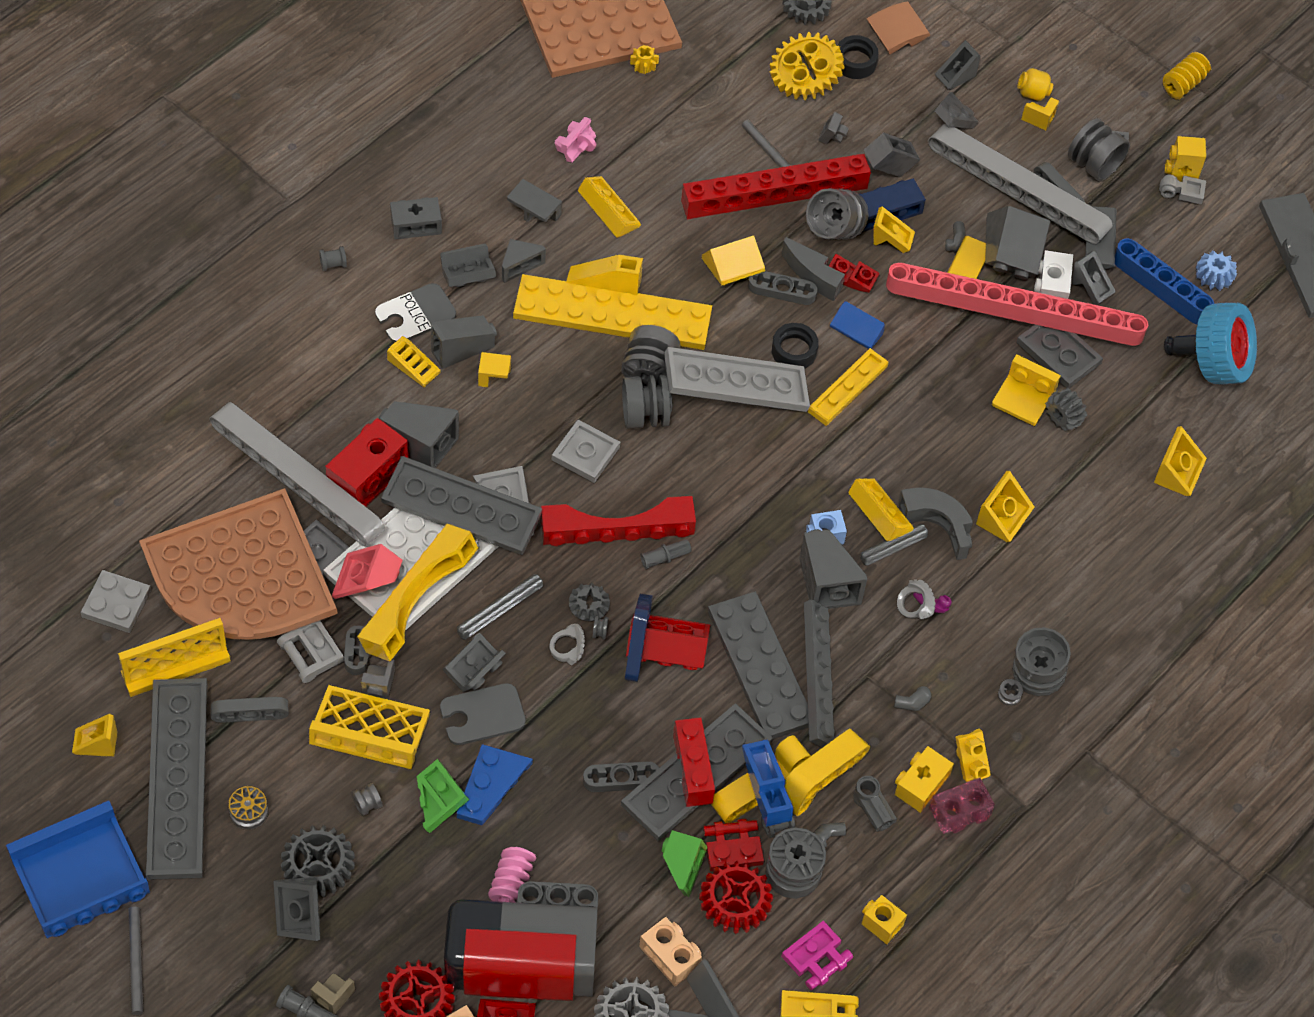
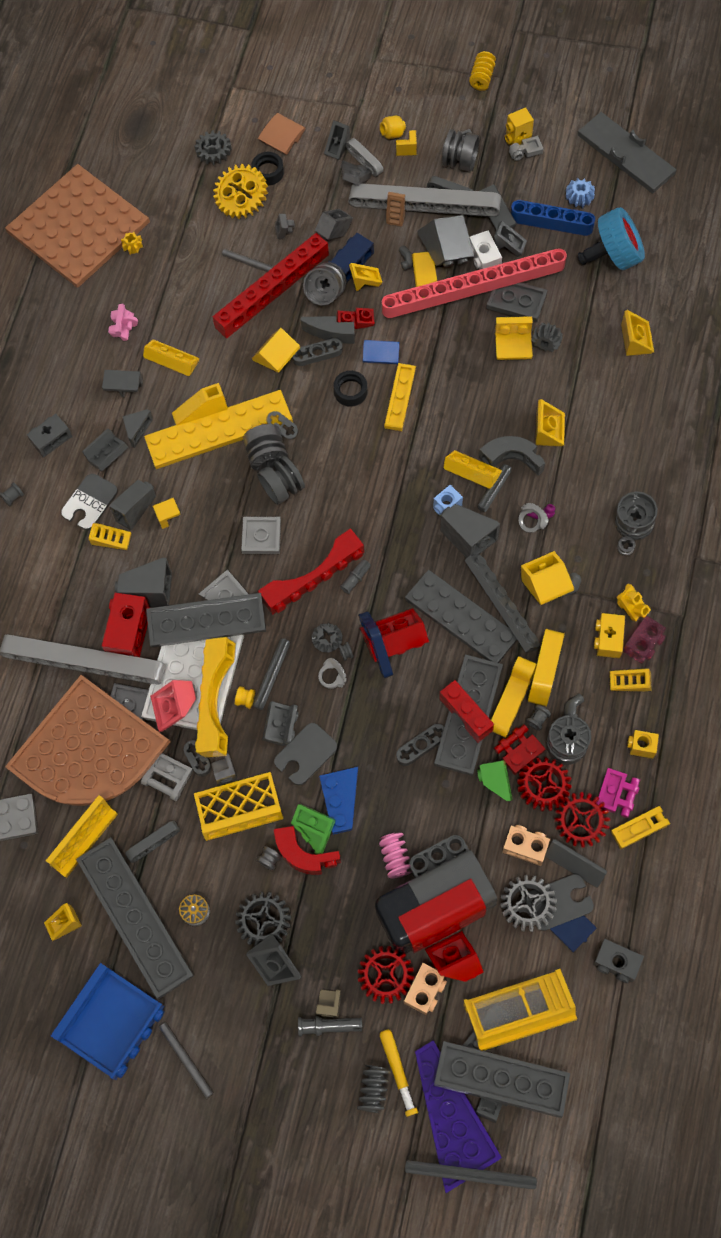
camera: 20 degrees left, 10 degrees up
light grey plate [664,347,810,412] -> none
blue slope [742,739,793,827] -> none
dark grey piece [853,776,897,832] -> none
none -> yellow wheel [235,686,255,709]
none -> dark grey beam [266,411,298,439]
none -> red arch [274,826,341,875]
none -> light grey beam [346,138,383,177]
none -> medium nougat slope [386,192,405,226]
none -> yellow slope [521,551,574,605]
none -> red gear [555,792,611,848]
none -> yellow slope [610,669,652,691]

